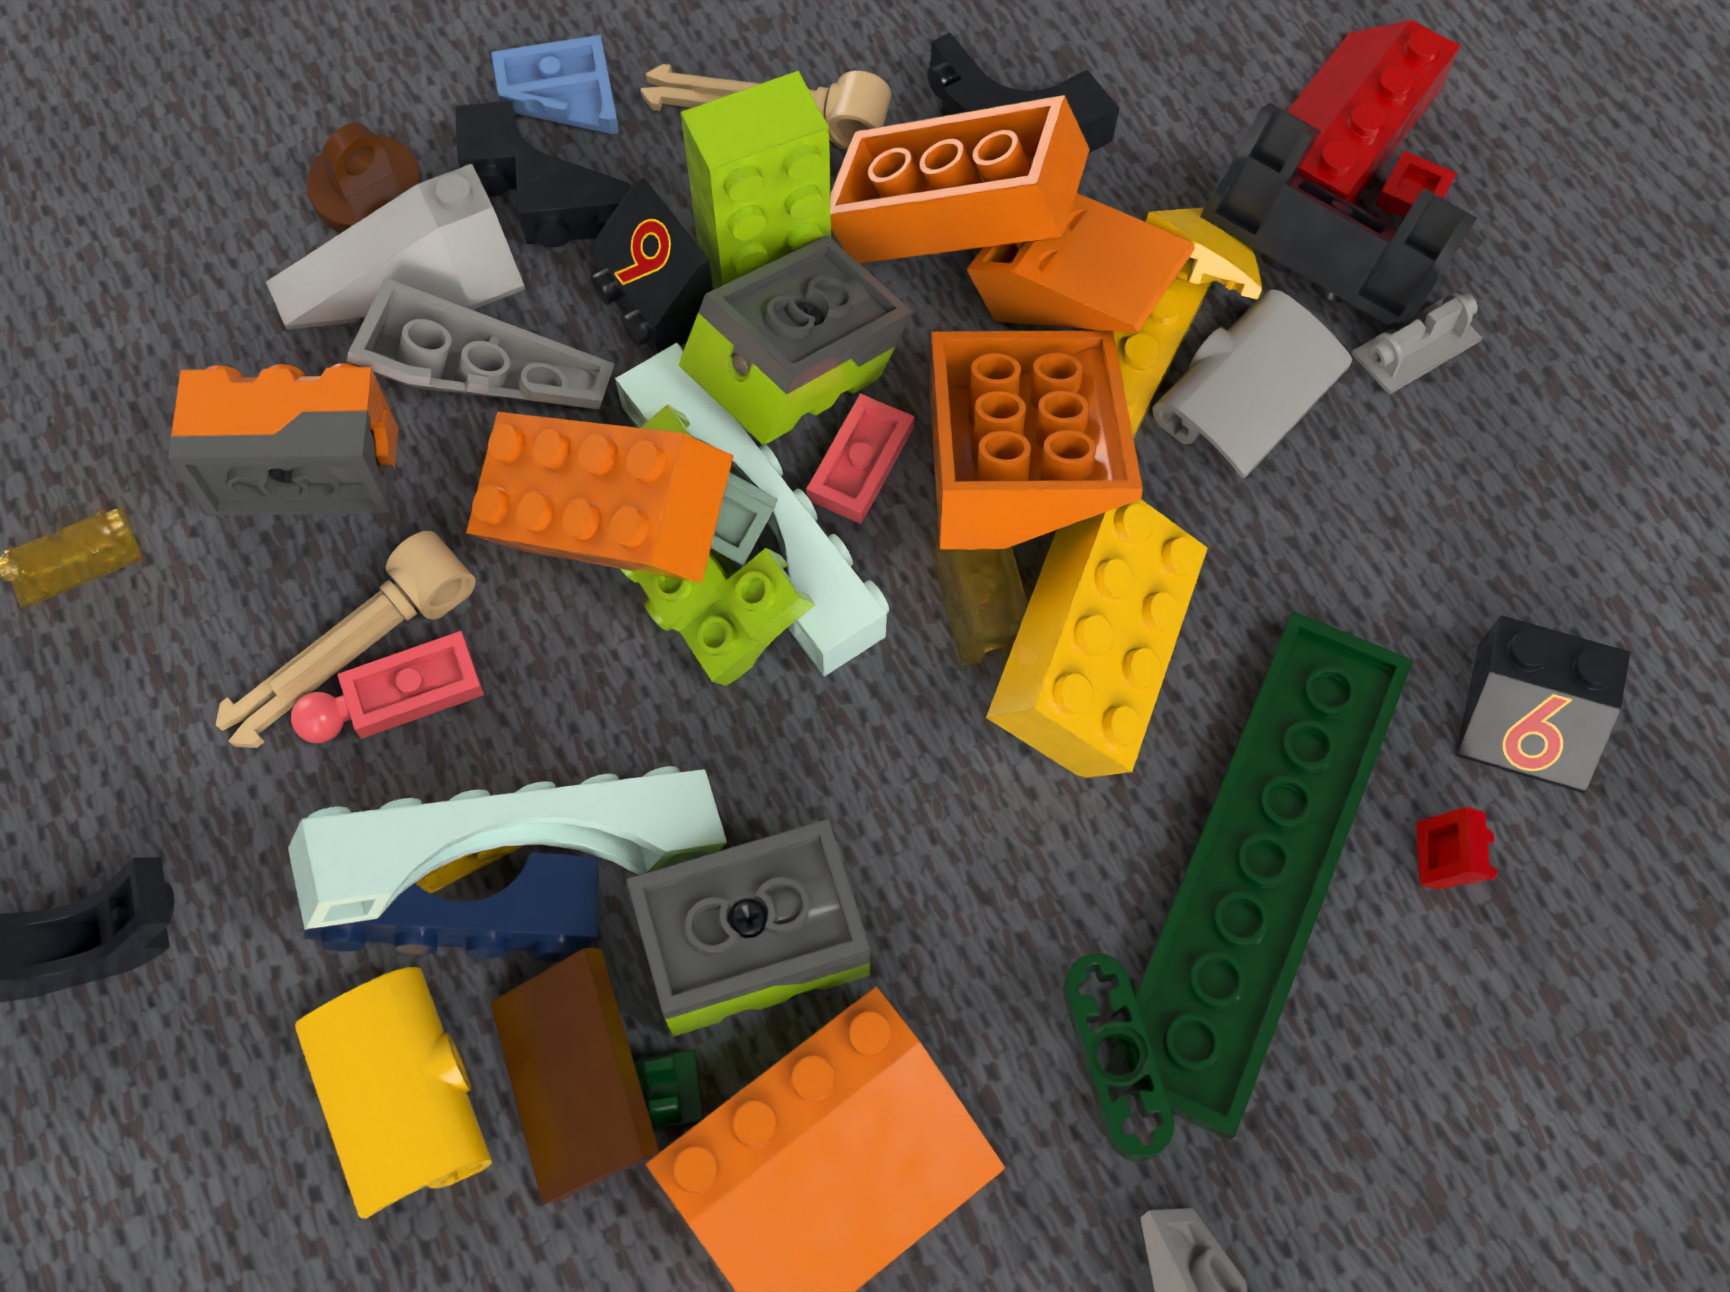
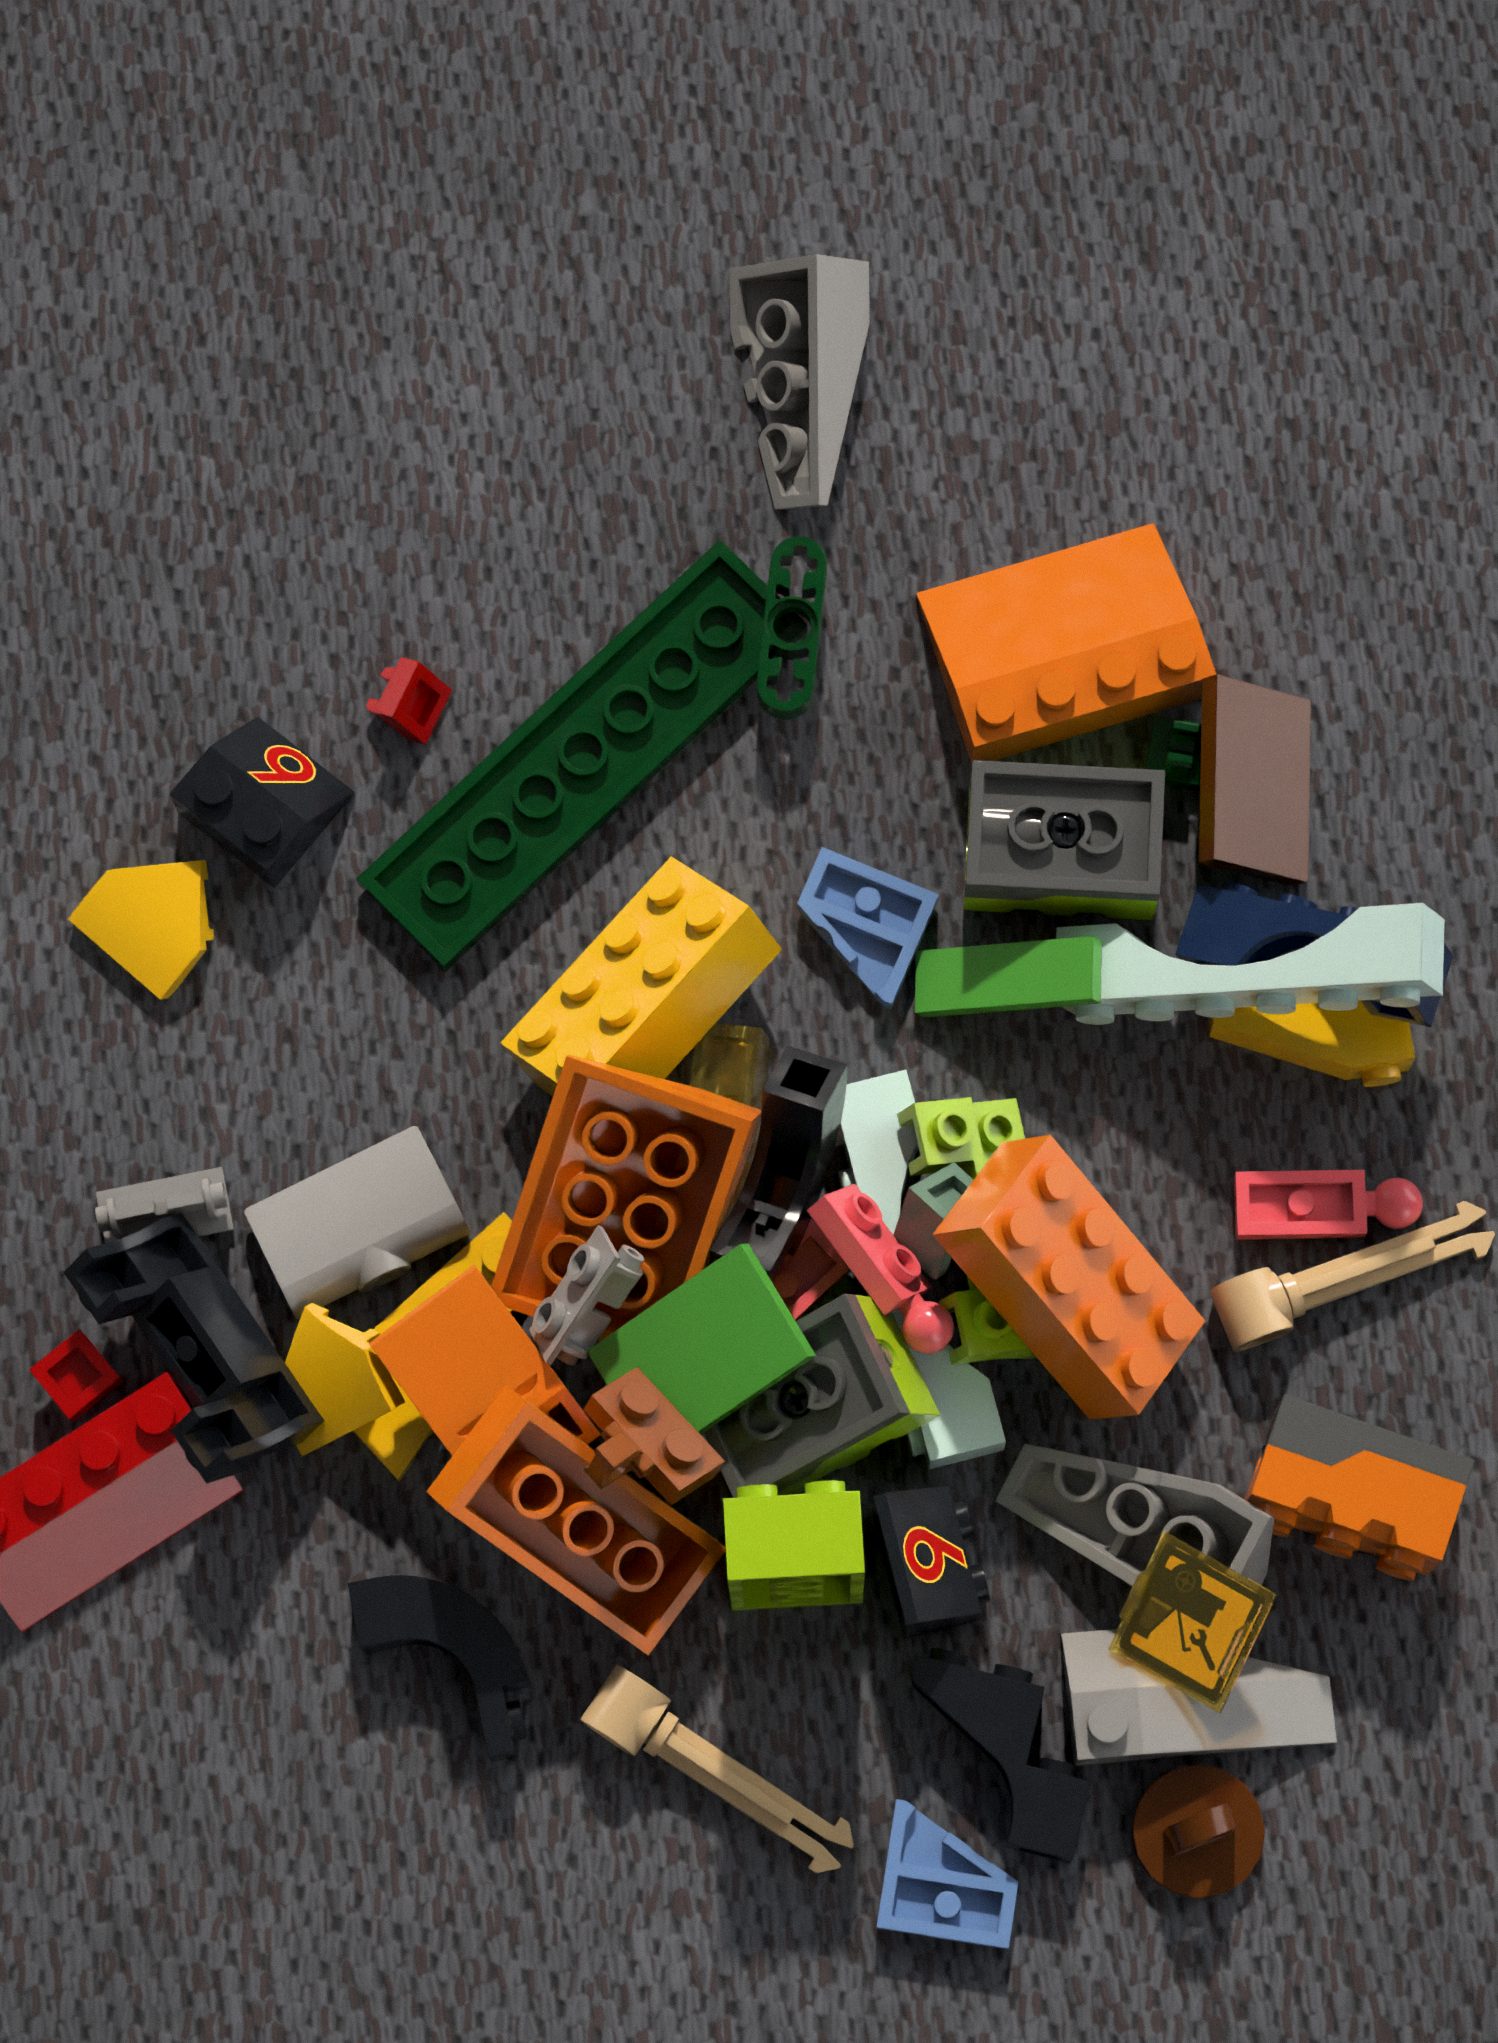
camera: 155 degrees left, 10 degrees up
yellow panel [295,967,492,1219] -> none
none -> yellow slope [68,860,214,1000]
none -> light grey hinge [529,1225,644,1366]
none -> dark orange hinge [584,1367,725,1505]
none -> bright green tile [587,1244,816,1435]
none -> black arch [709,1045,847,1283]
none -> medium blue wing [797,847,939,1010]
none -> coral plate [807,1184,954,1354]
none -> bright green tile [915,936,1102,1017]
none -> clear yellow piece [1109,1532,1277,1713]

